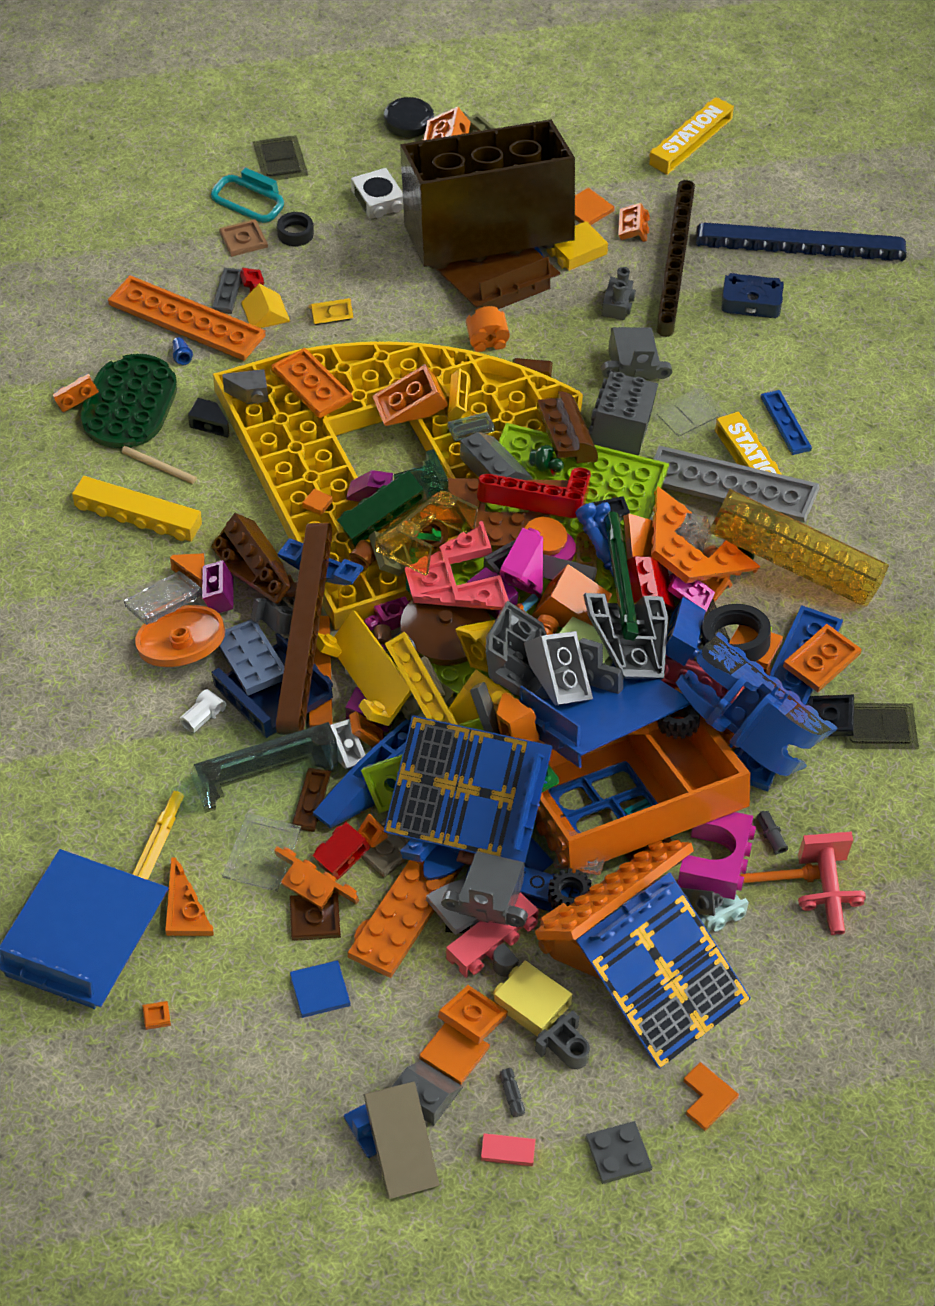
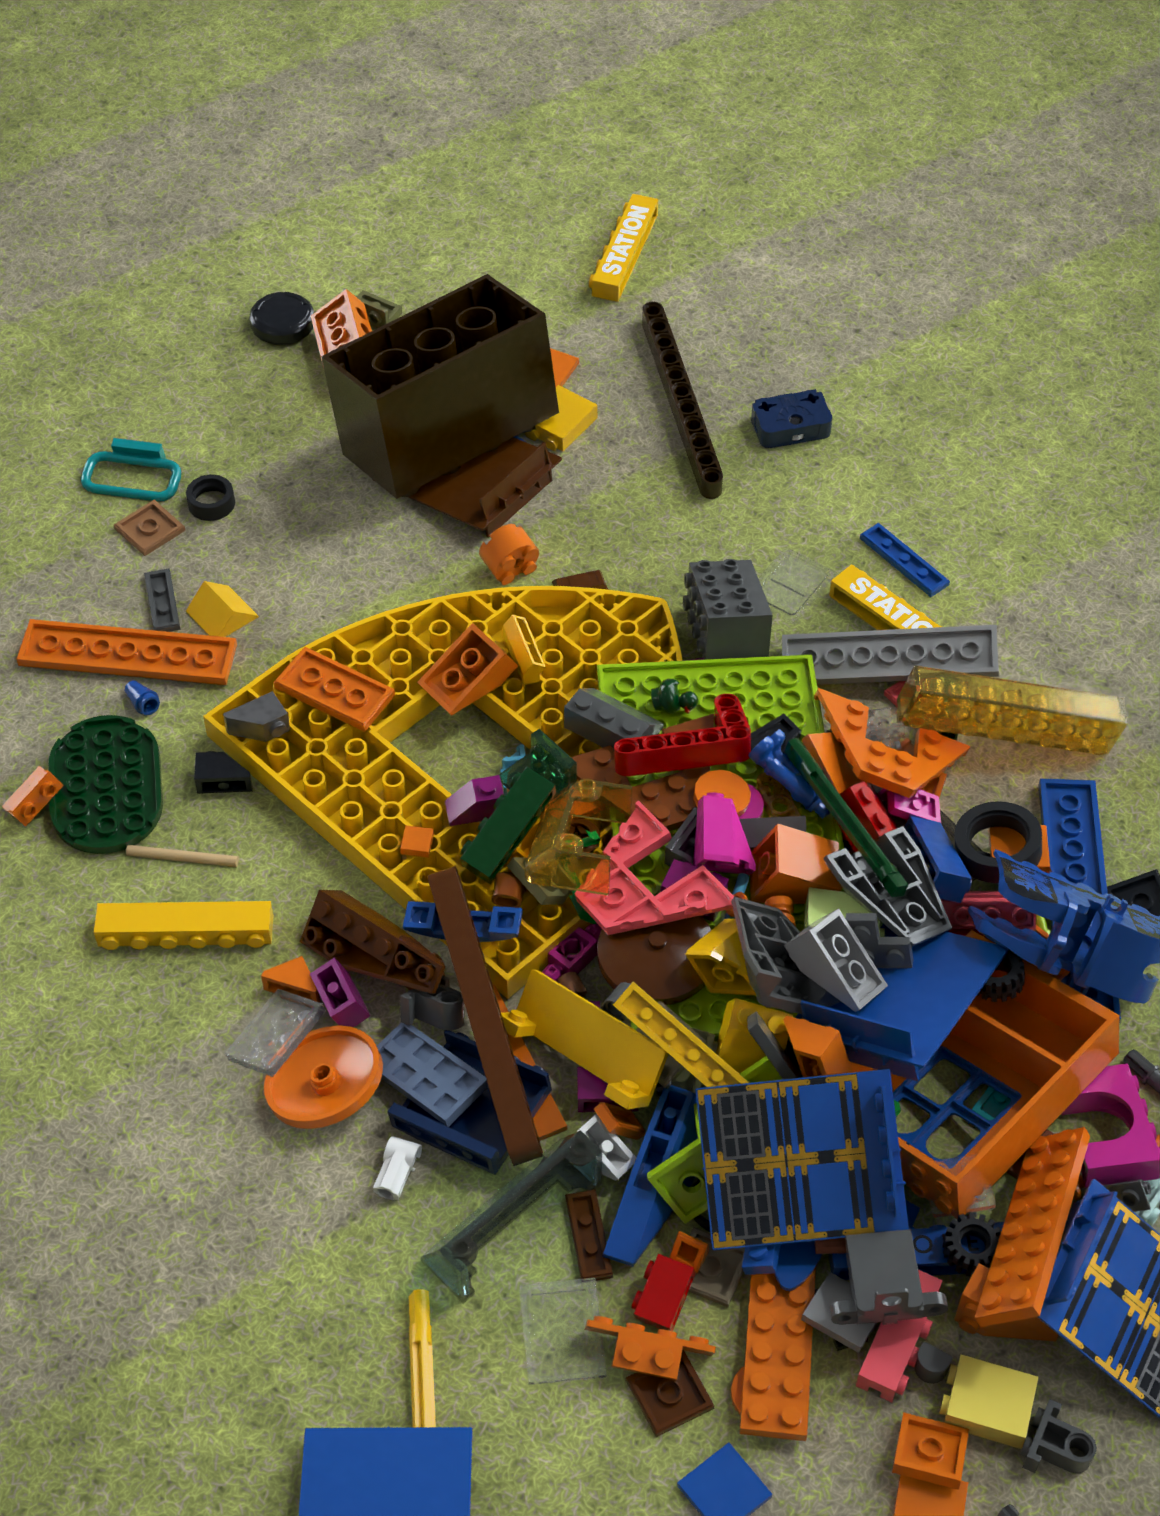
camera: 20 degrees left, 0 degrees up
orange wing [166,857,214,936] -> none
red plate [240,268,265,294] -> none
clear smoke piece [253,135,308,180] -> none
yellow panel [309,298,354,324] -> none
white brick [351,168,403,219] -> none
clear light blue tile [448,412,495,441] -> none
reddish brown brick [536,391,598,463] -> none
dark grey brick [601,267,636,321] -> none
dark grey piece [601,327,673,379] -> none
orange bracket [618,203,650,242] -> none
dark blue beam [696,222,907,261] -> none
orange plate [783,624,862,692] -> none

